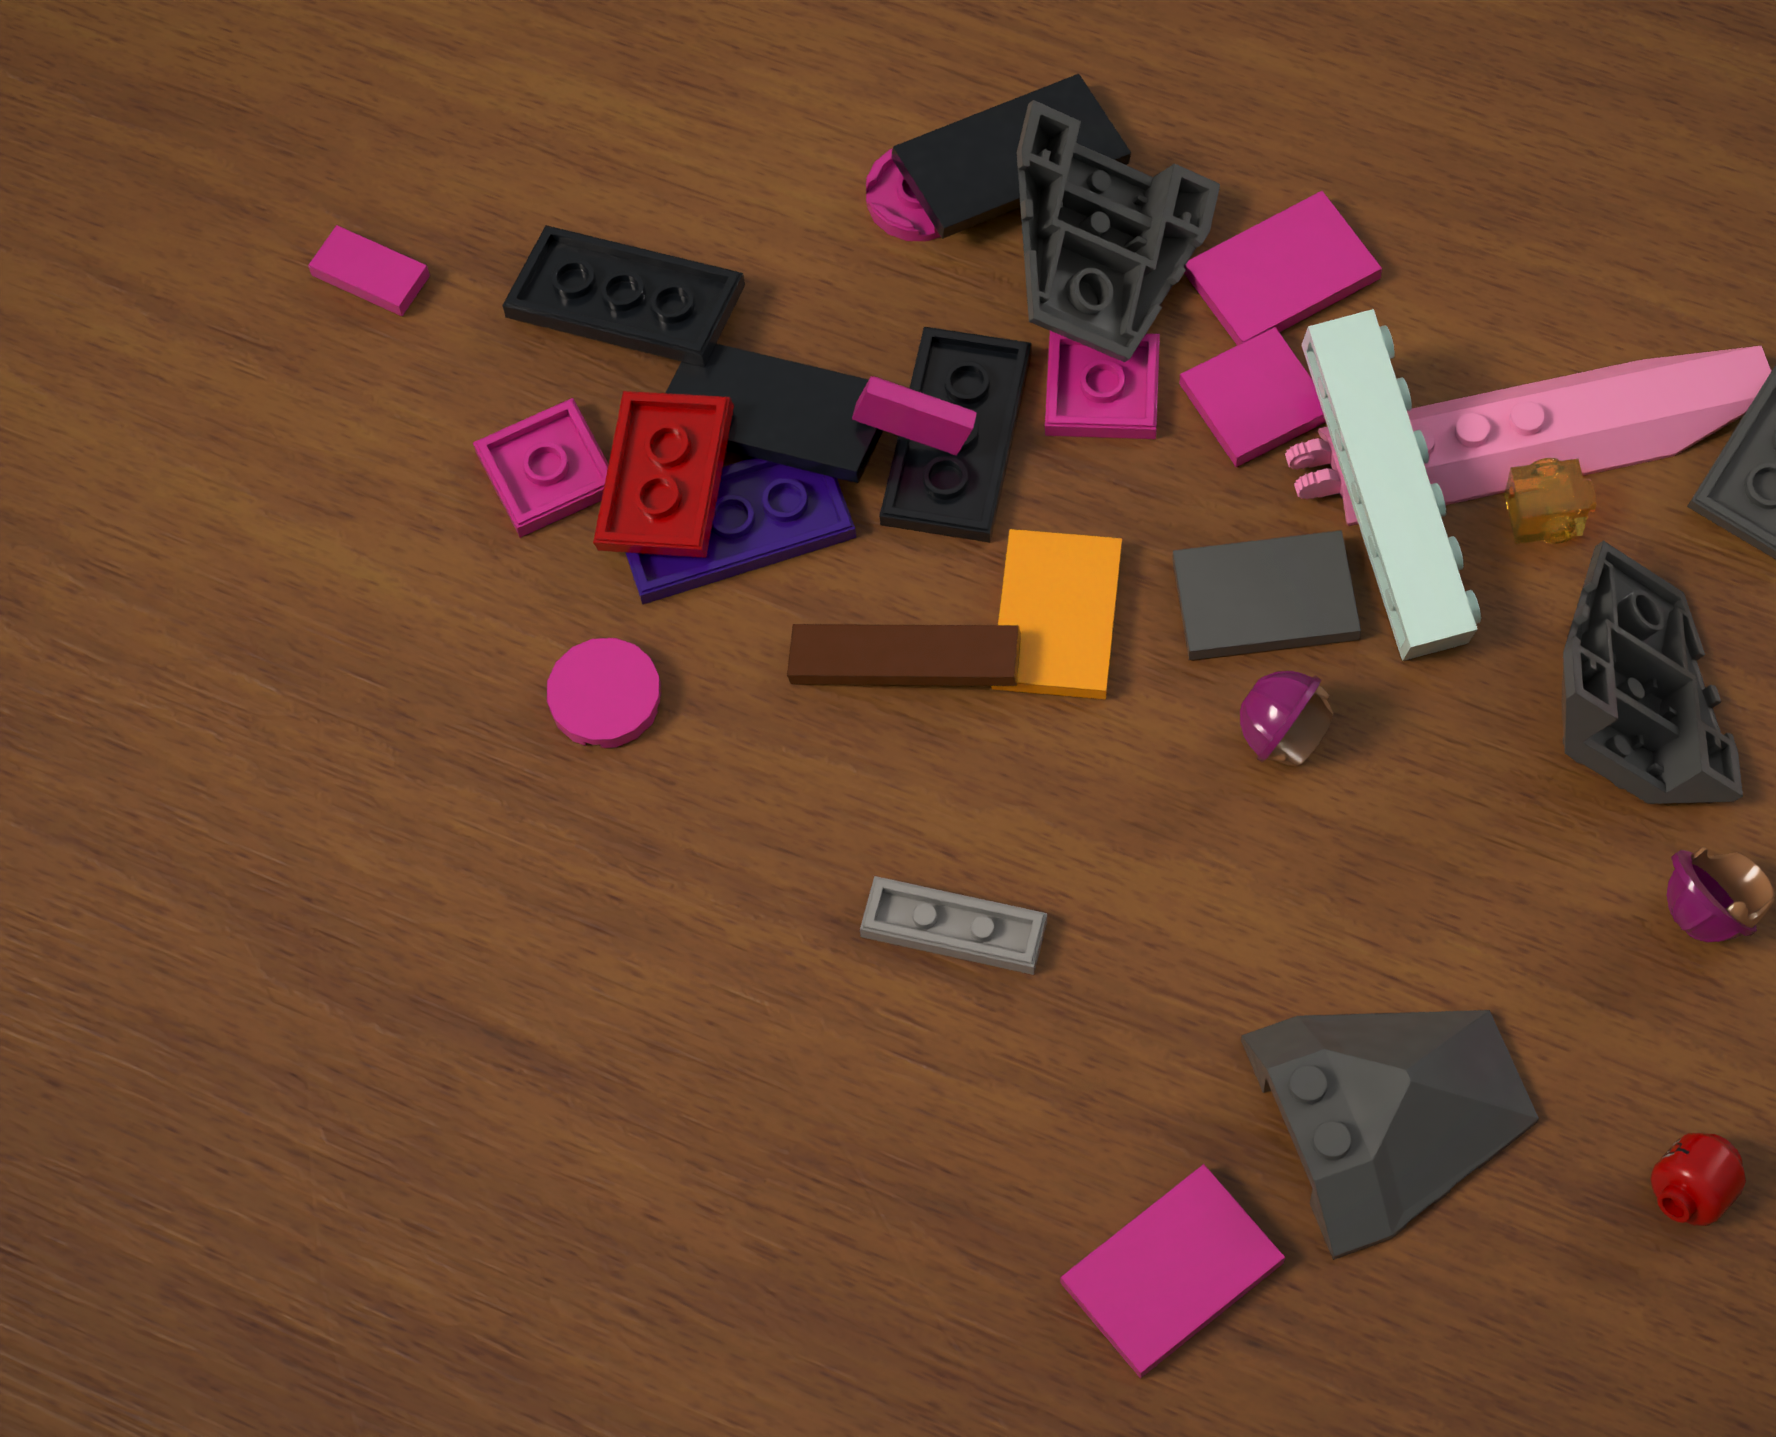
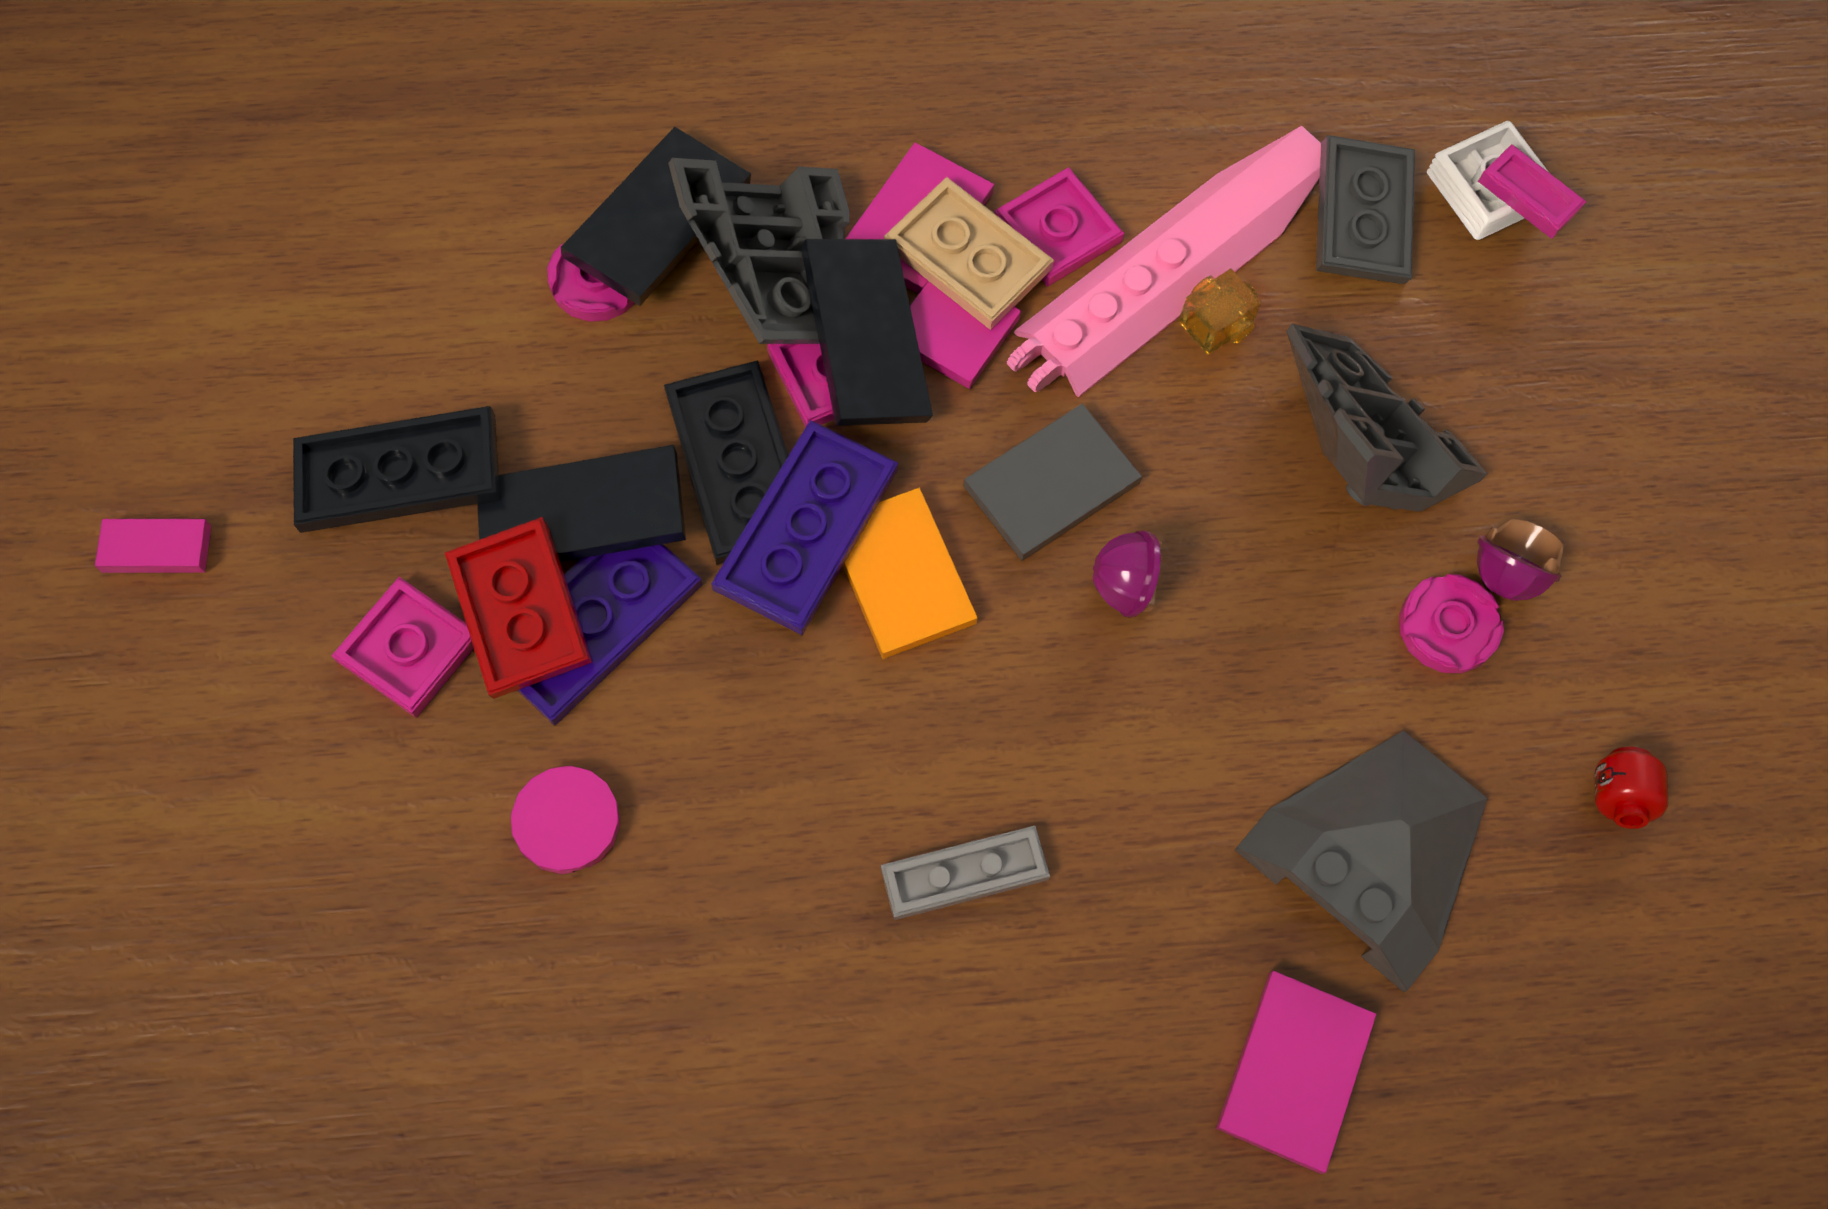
camera: 40 degrees left, 5 degrees up
reddish brown tile [787,624,1021,686] -> none
dark pink tile [852,376,977,456] -> none
light aqua brick [1302,309,1481,661] -> none
none -> dark purple tile [711,420,898,635]
none -> black tile [801,239,933,426]
none -> tan tile [884,177,1054,330]
none -> dark pink tile [994,167,1124,287]
none -> dark pink tile [1399,574,1504,674]

